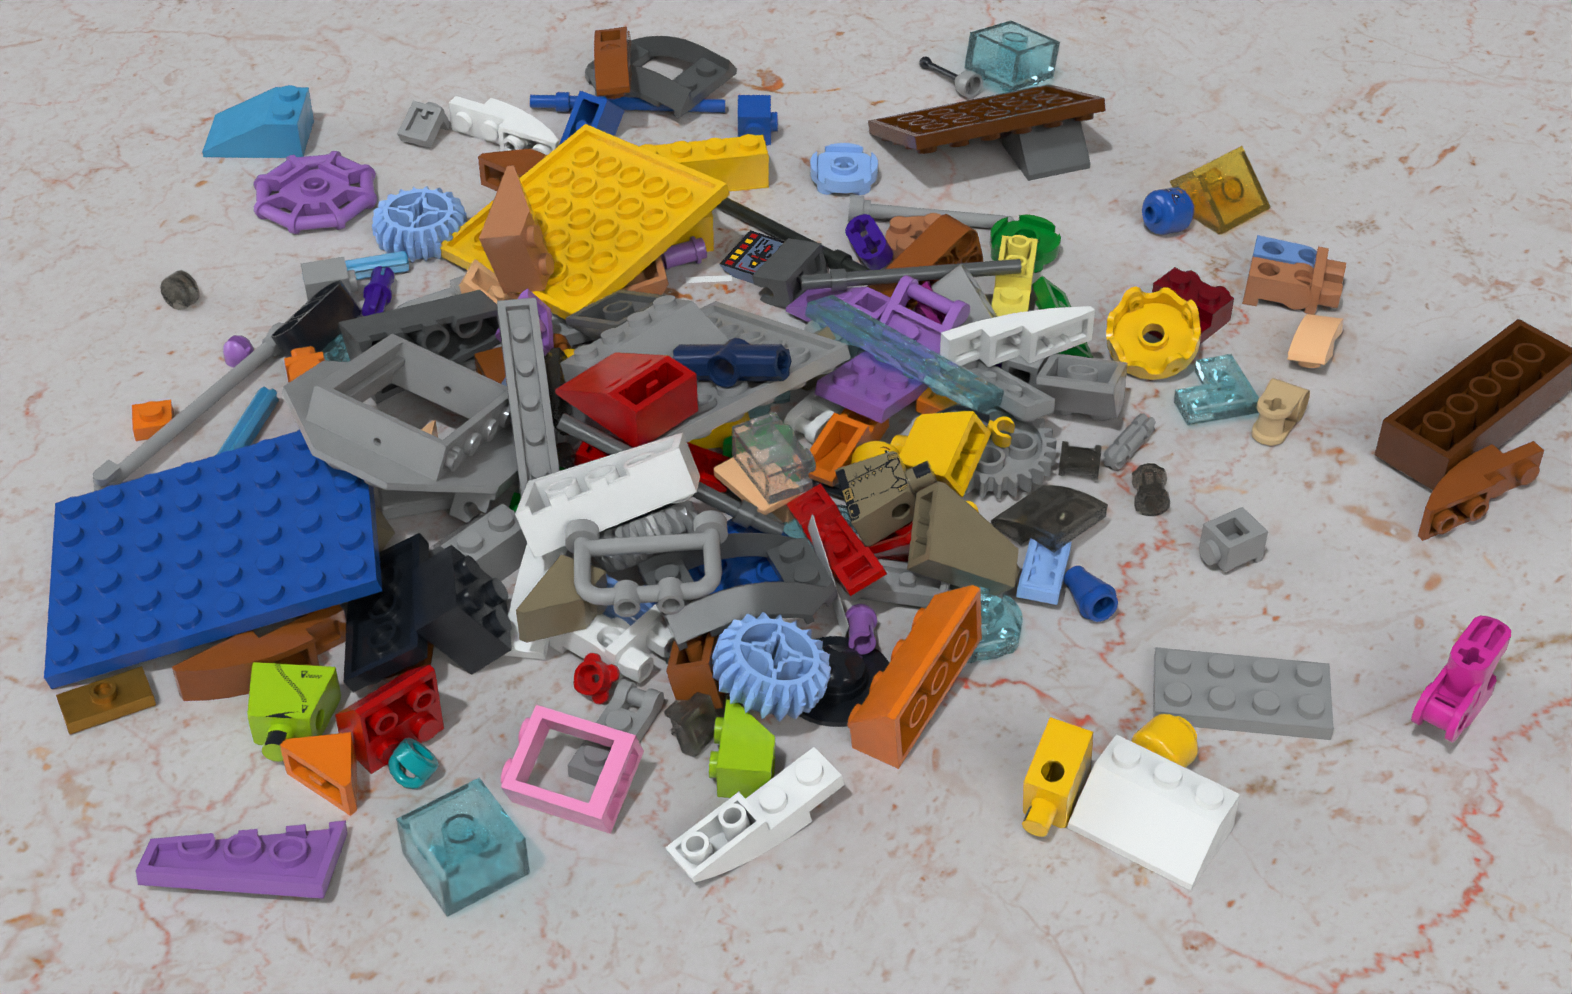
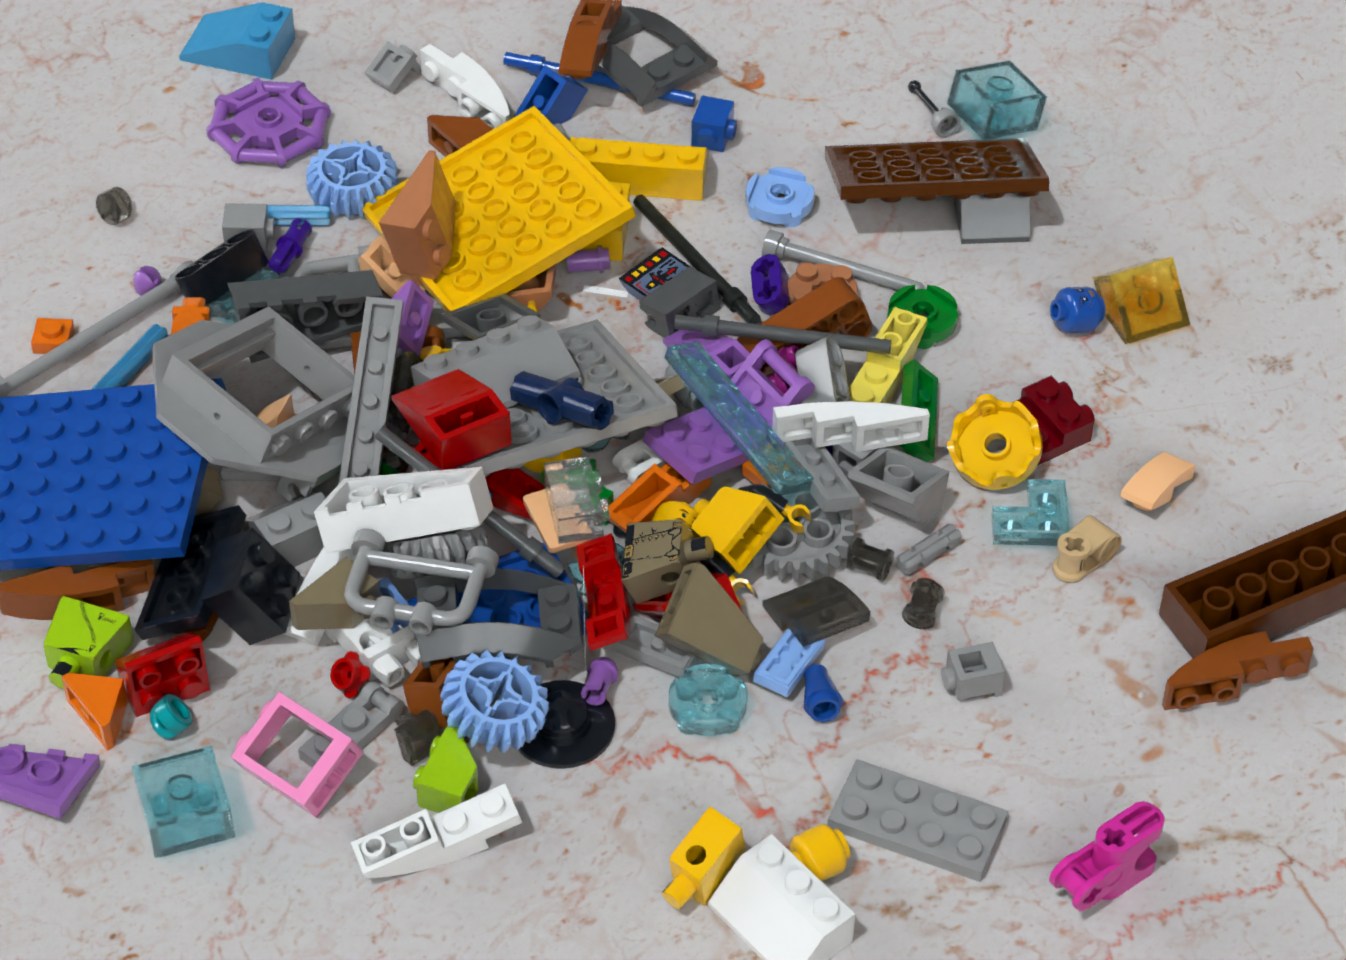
camera: 15 degrees right, 5 degrees up
orange slope [847,585,982,769] -> none
nougat hips [1242,235,1346,315] -> none

